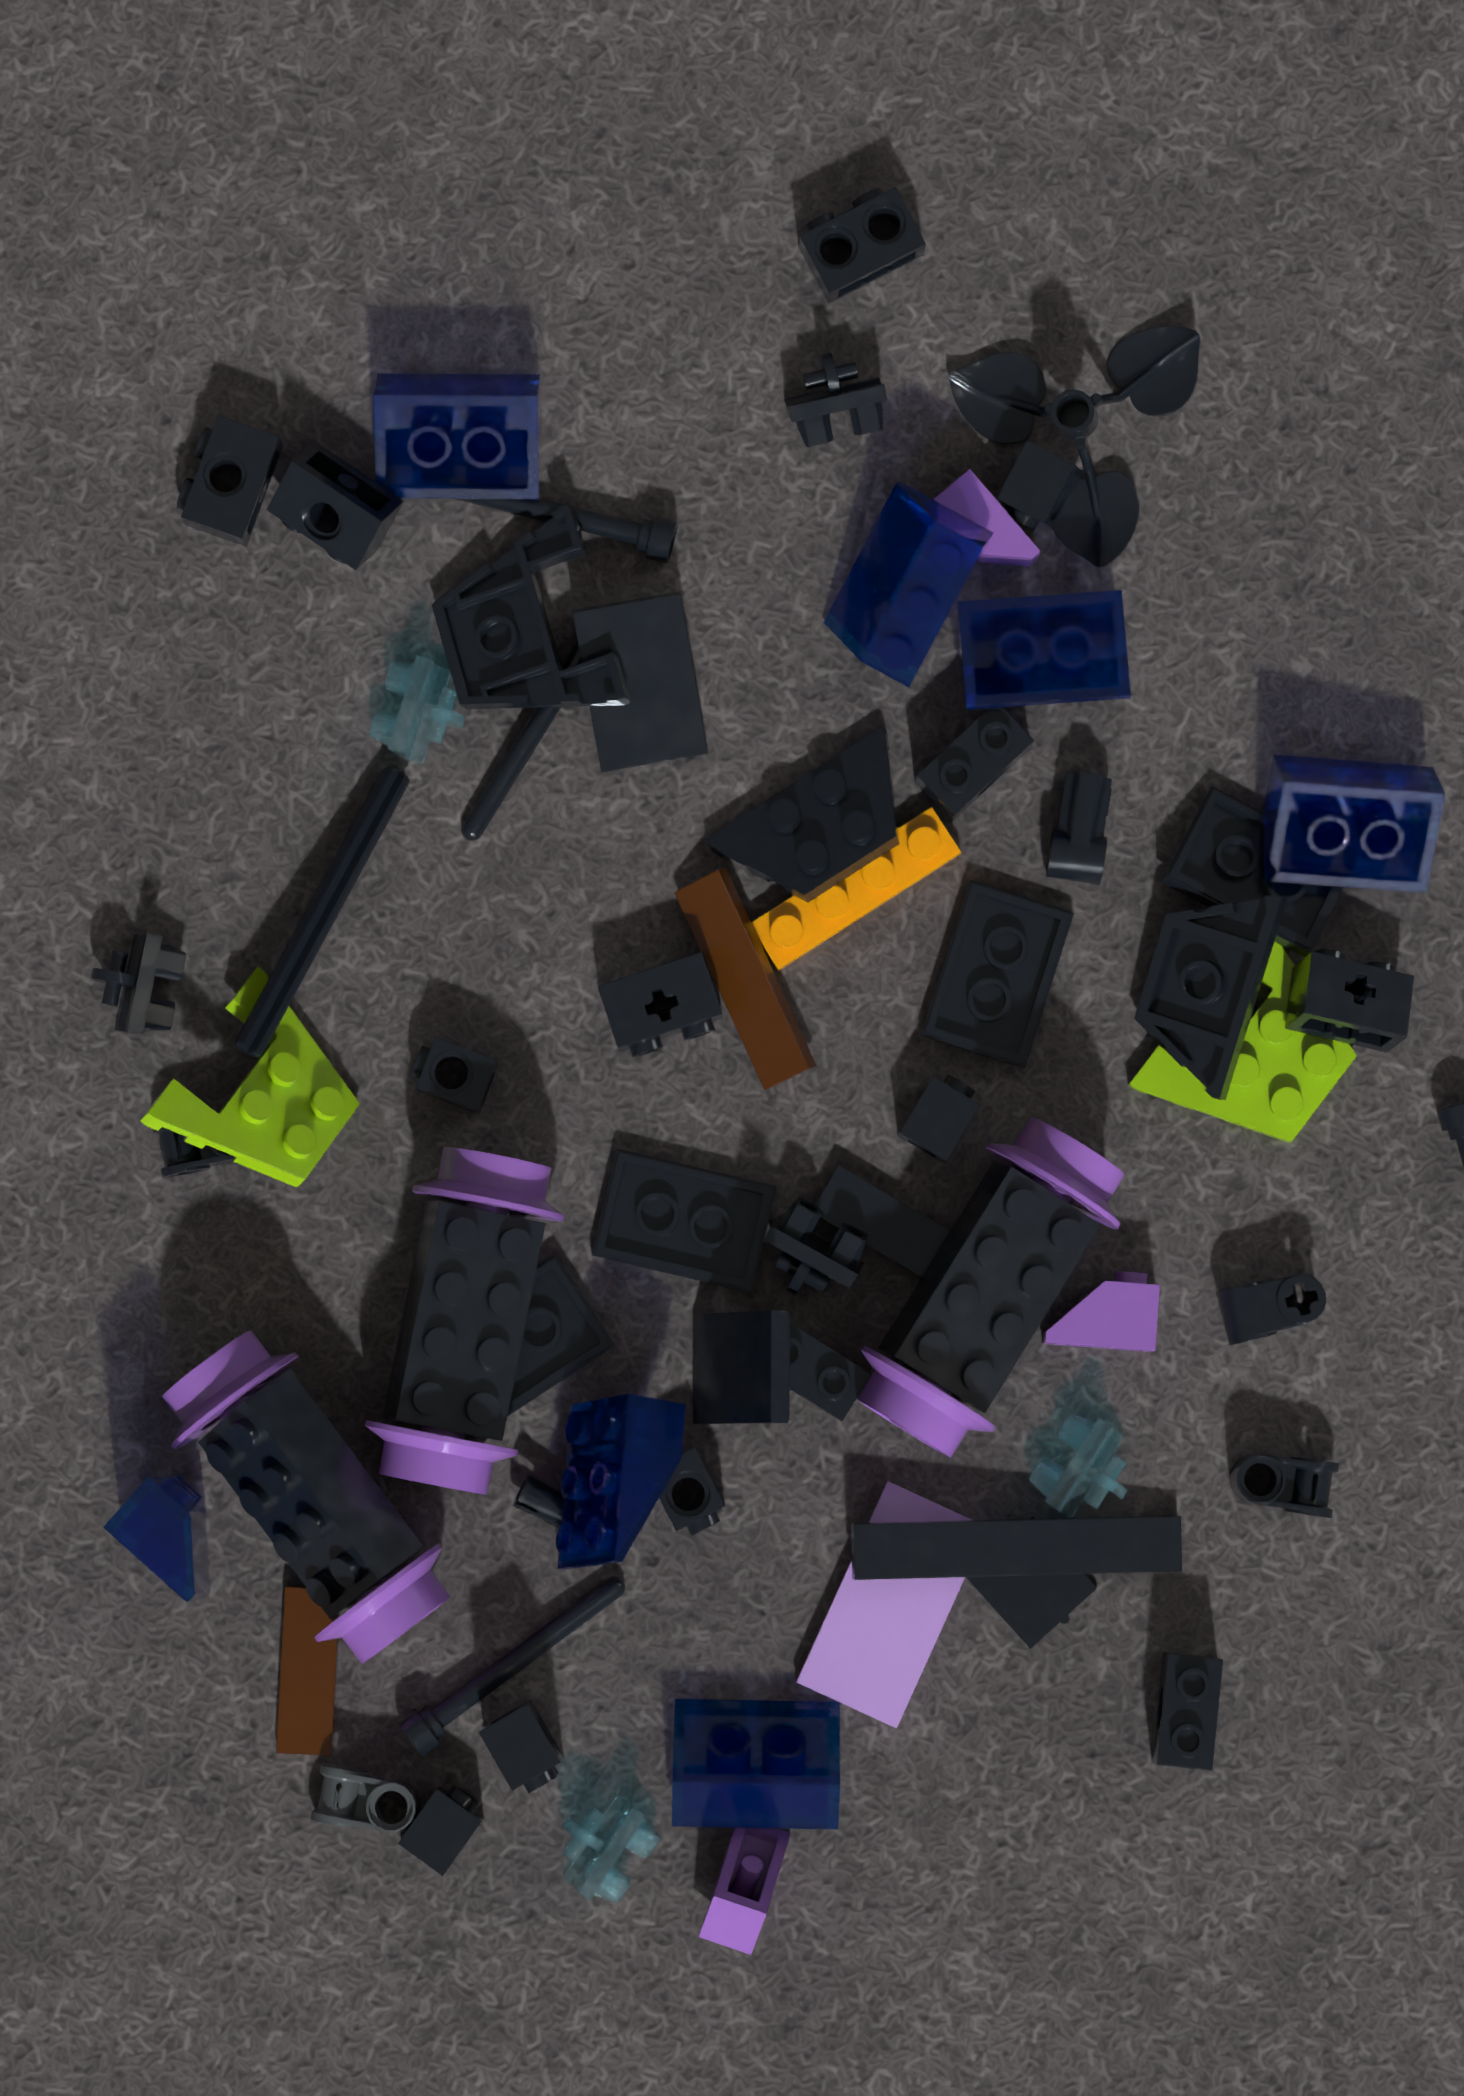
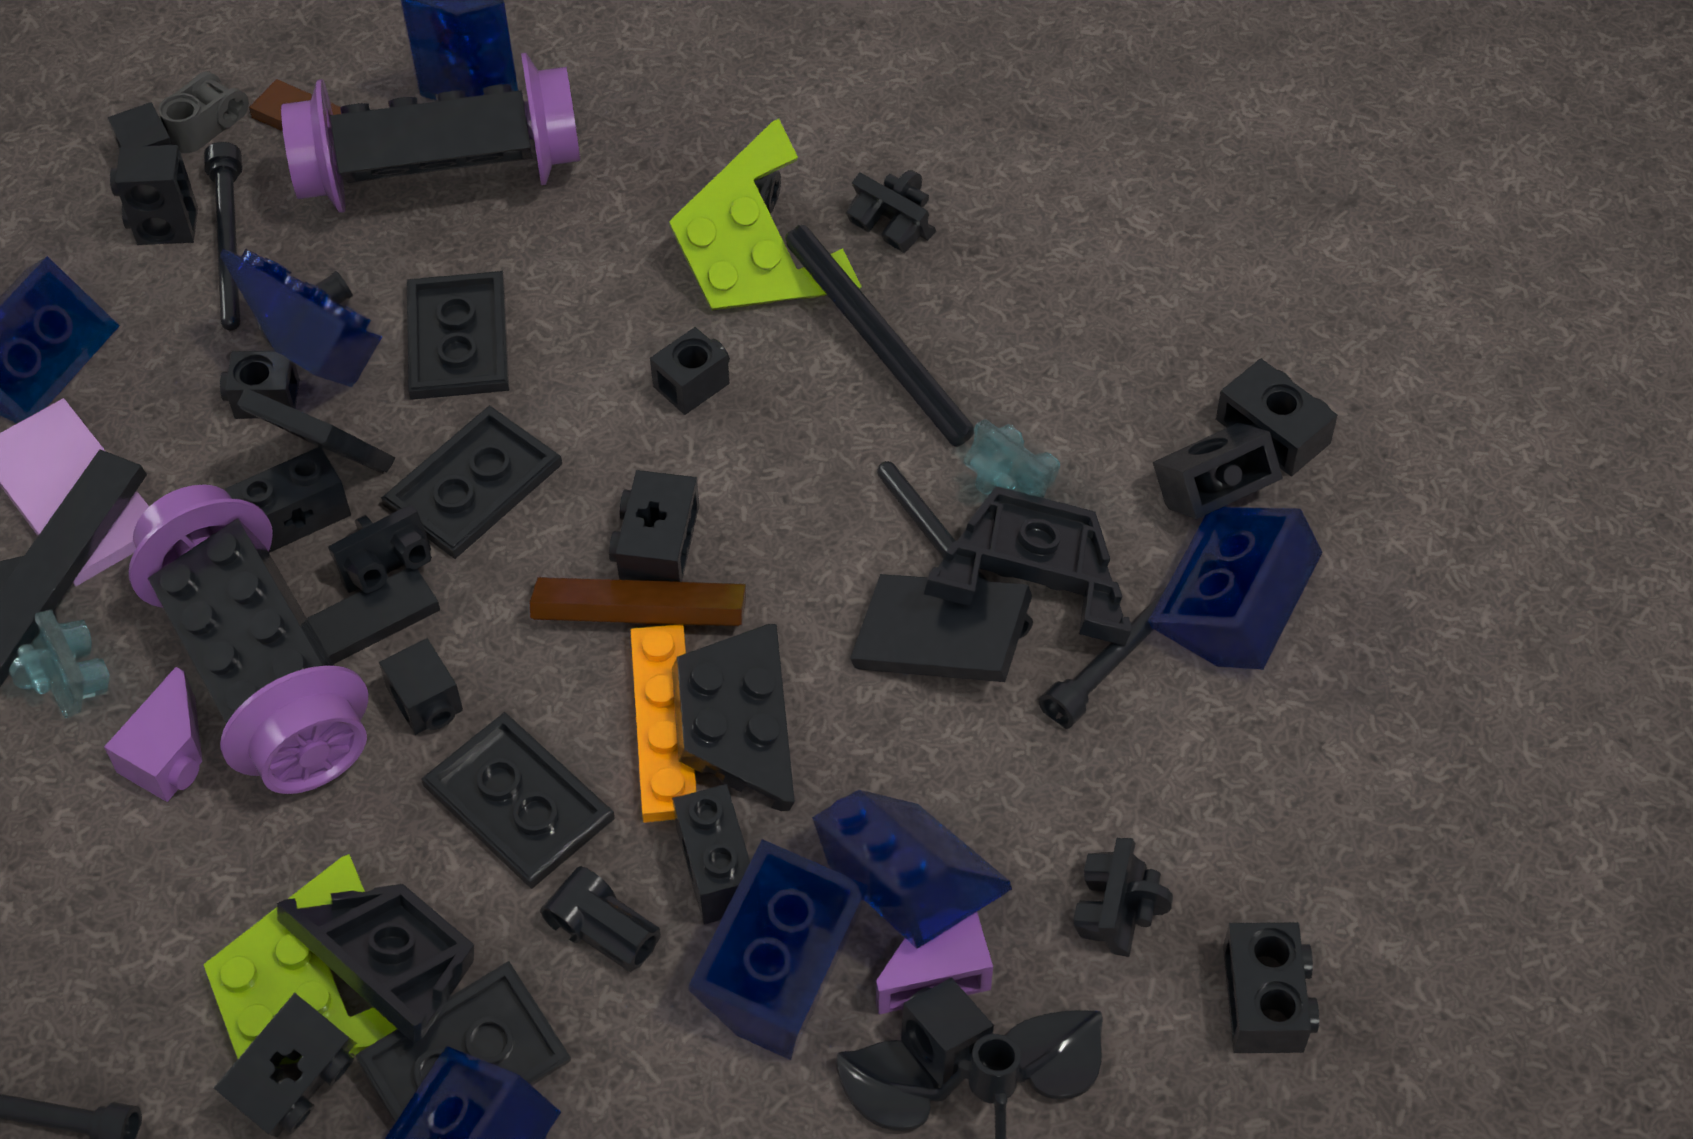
camera: 120 degrees right, 30 degrees down
black brick [365,1146,565,1495] -> none
clear light blue hips [561,1794,660,1903] -> none
black piece [1216,1274,1326,1346] -> none

